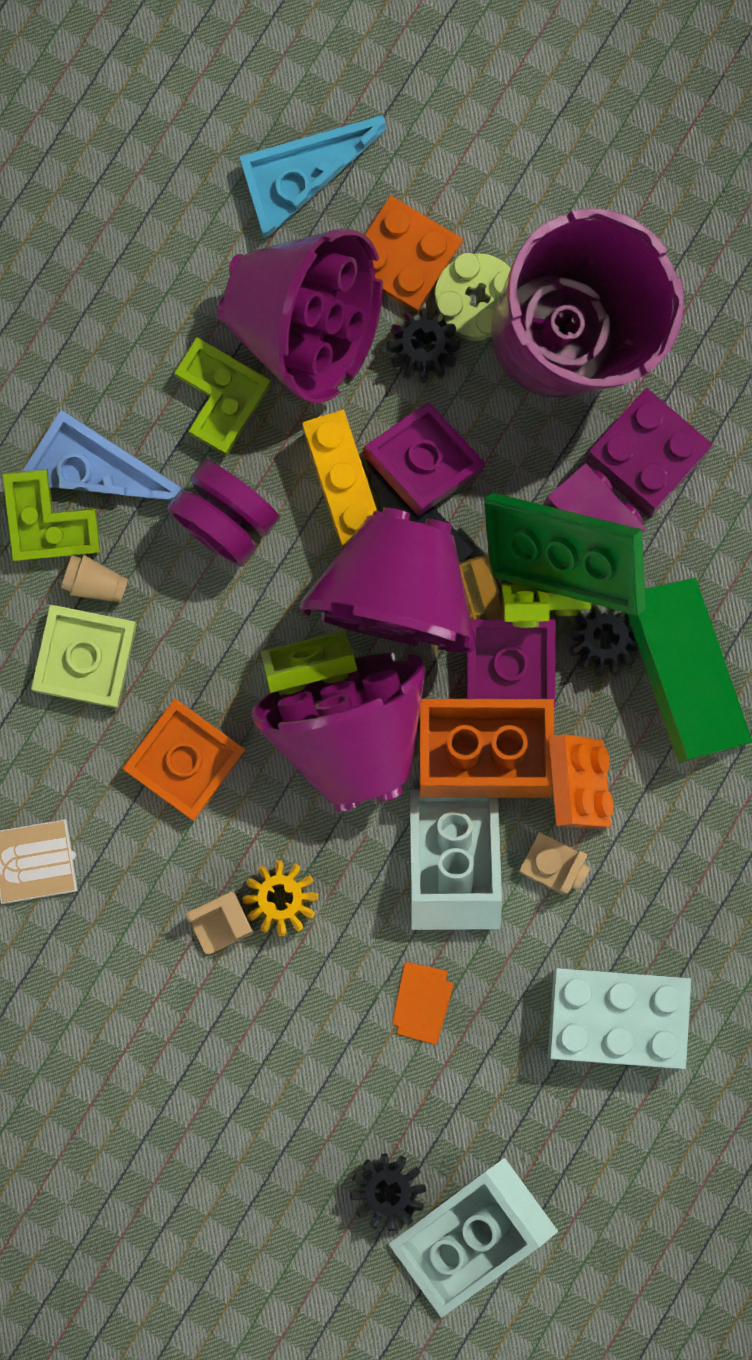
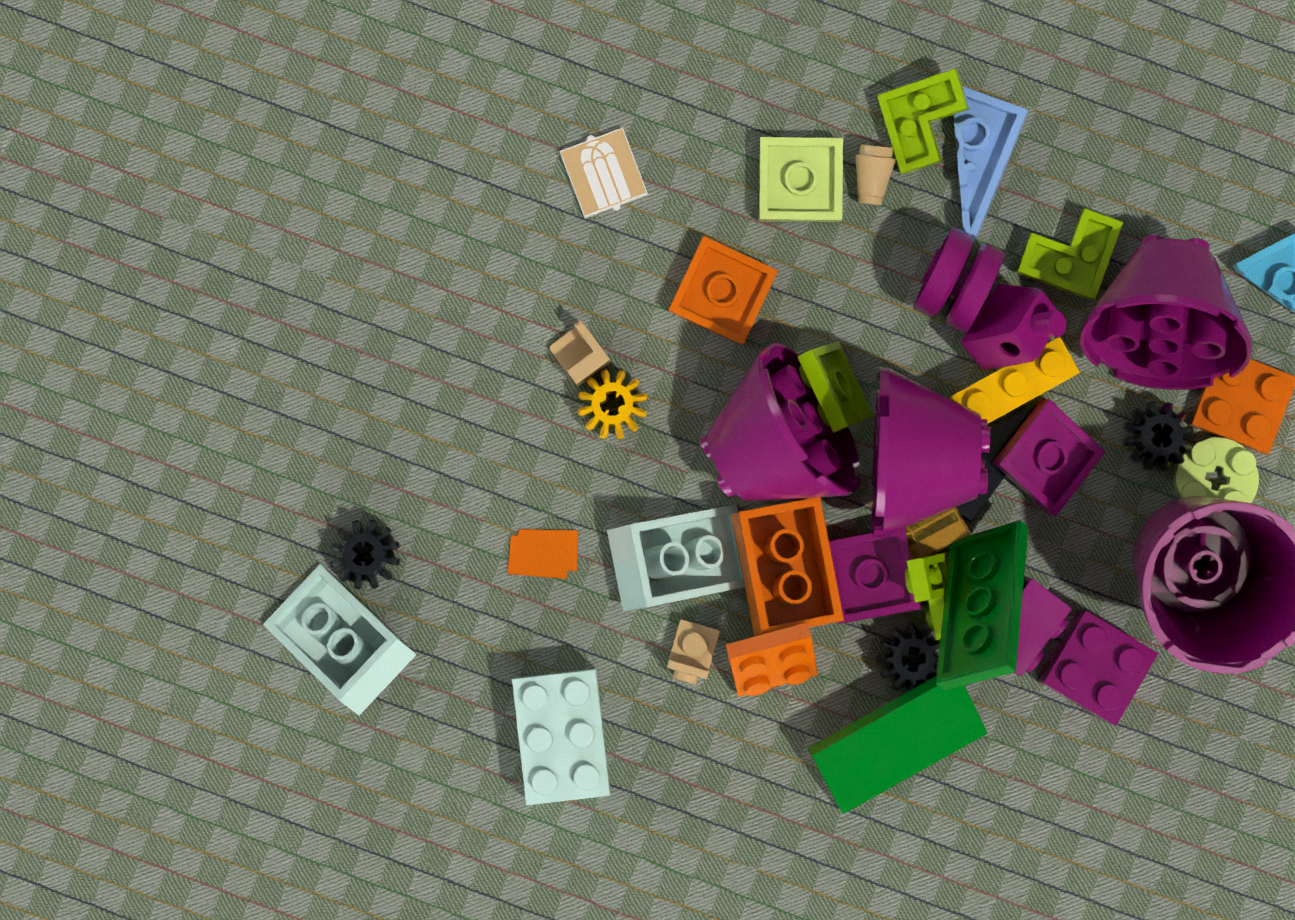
camera: 75 degrees right, 5 degrees up
none -> magenta torso [961,284,1066,370]

